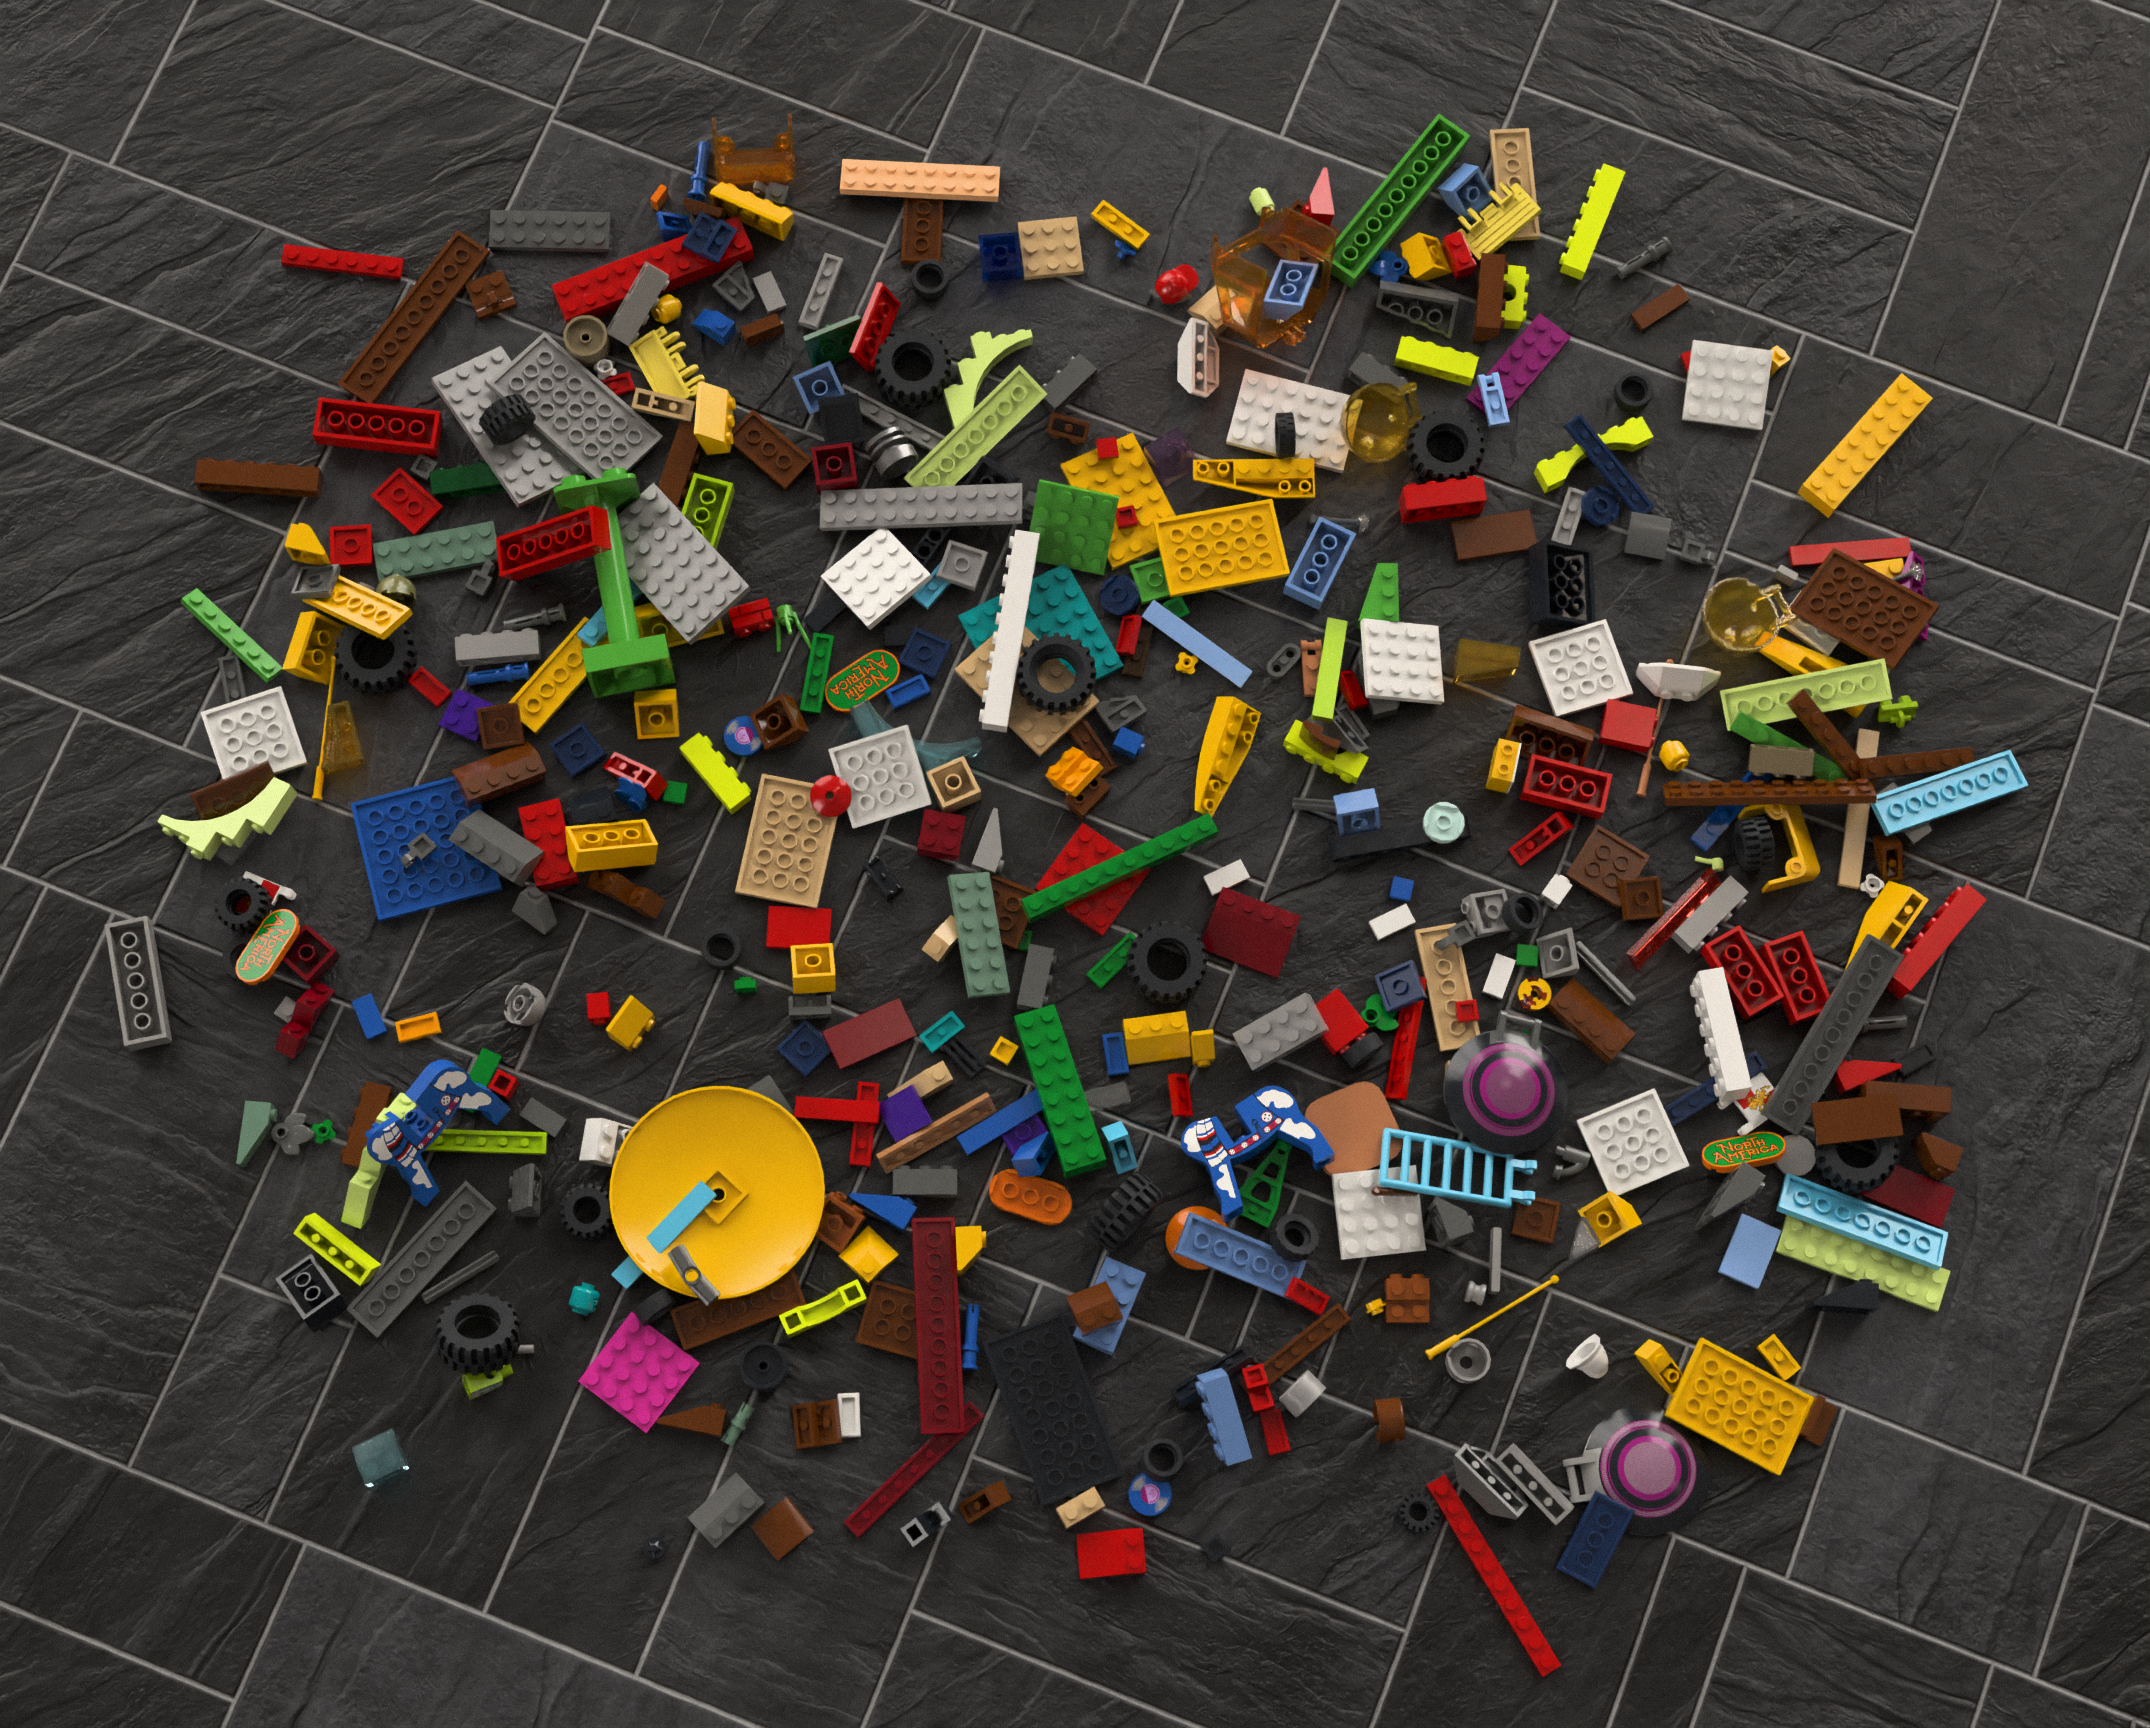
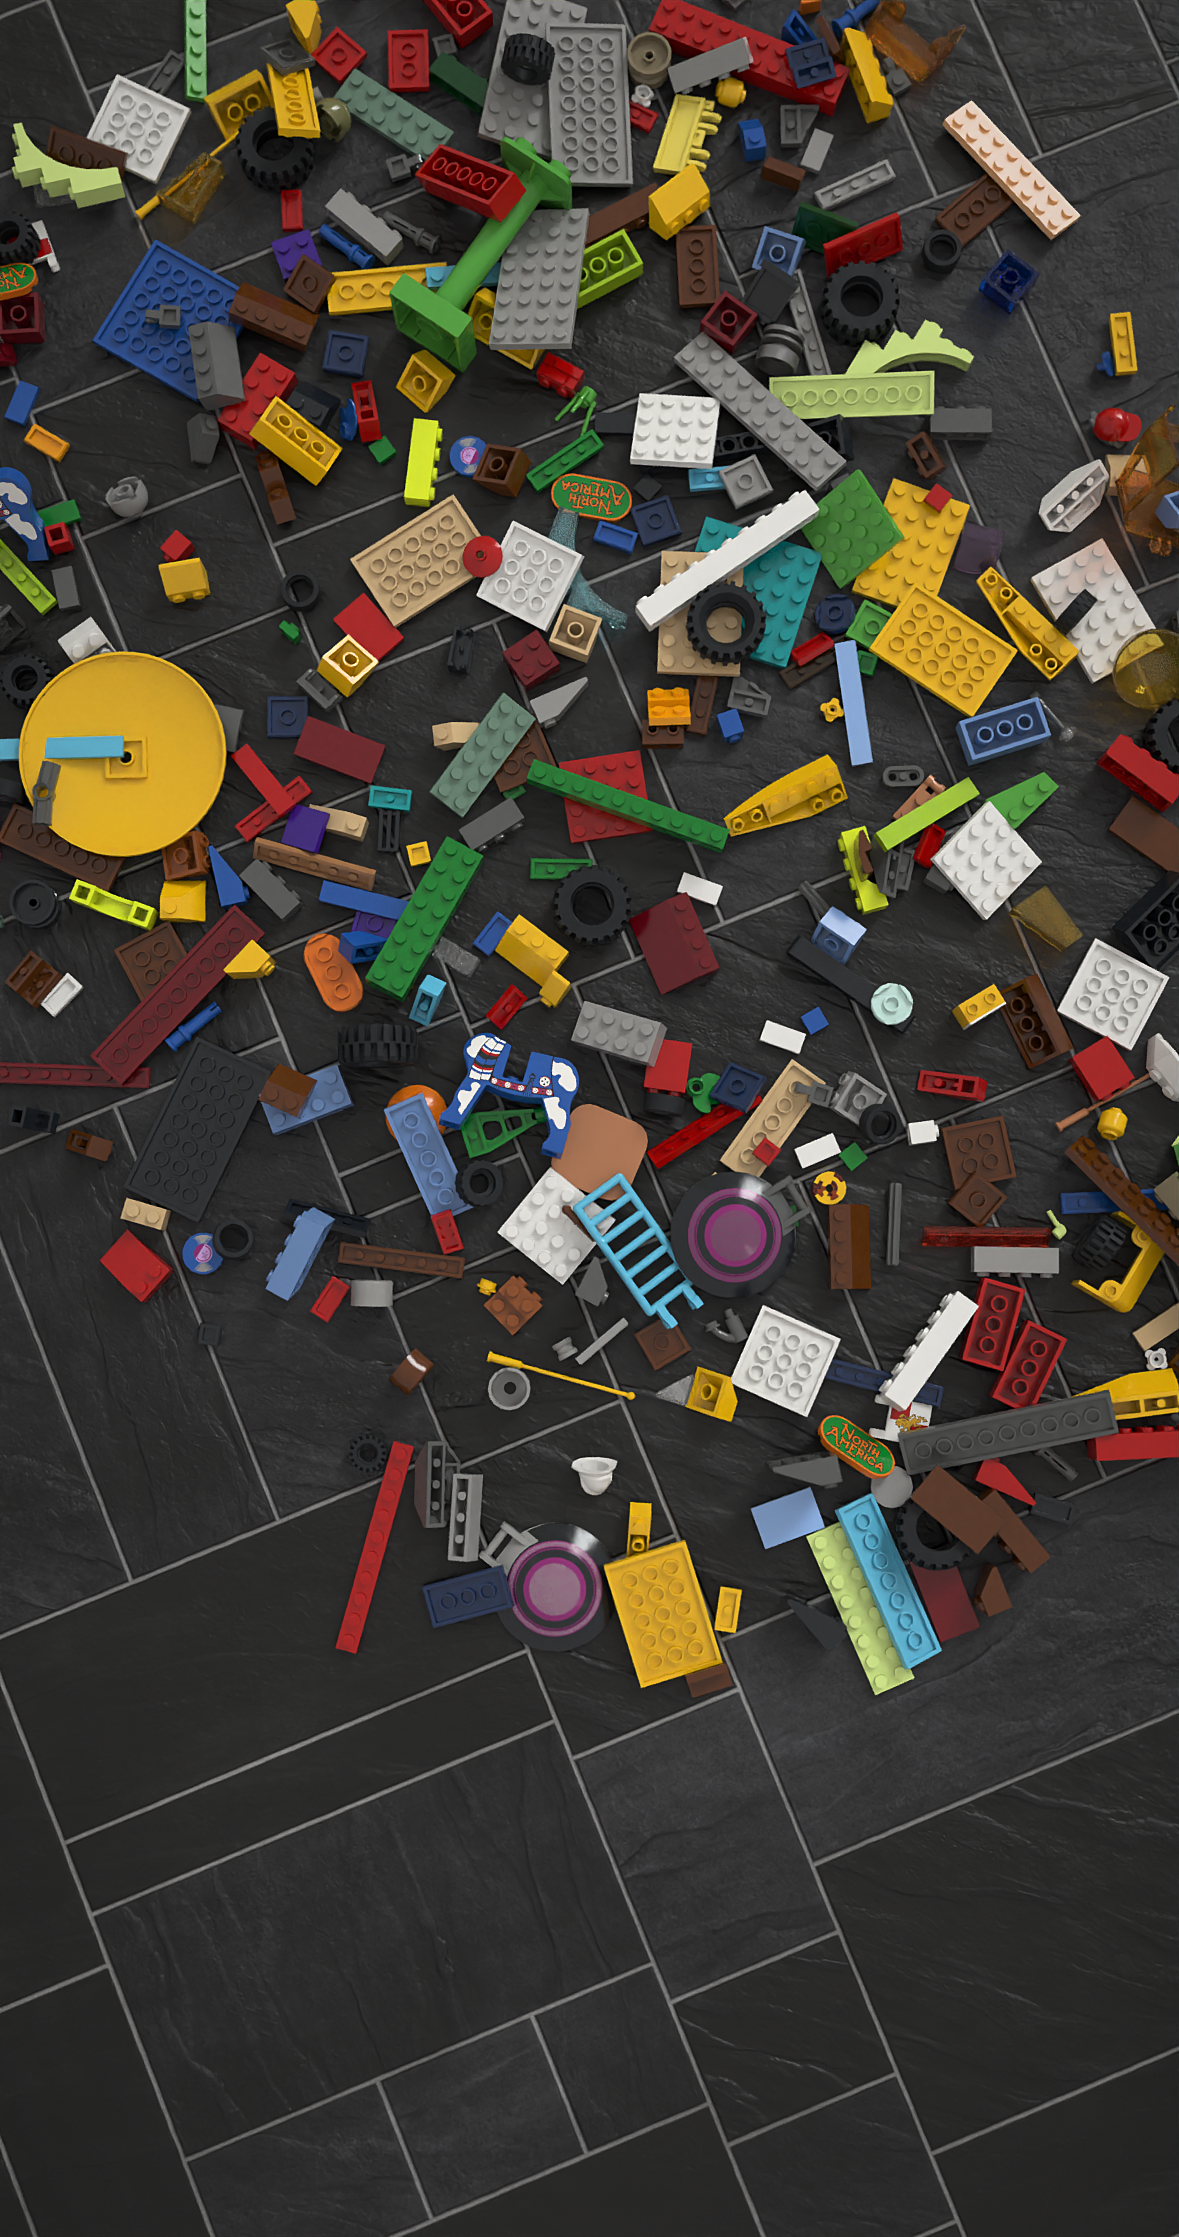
camera: 55 degrees right, 10 degrees up
tan slope [631,387,696,422] -> none
tan plate [1018,216,1084,280] -> none
red tile [1115,505,1138,530] -> none
red slope [1242,1364,1275,1414] -> none
red brick [1519,754,1613,820] -> none
light grey slope [1536,928,1579,979] -> none

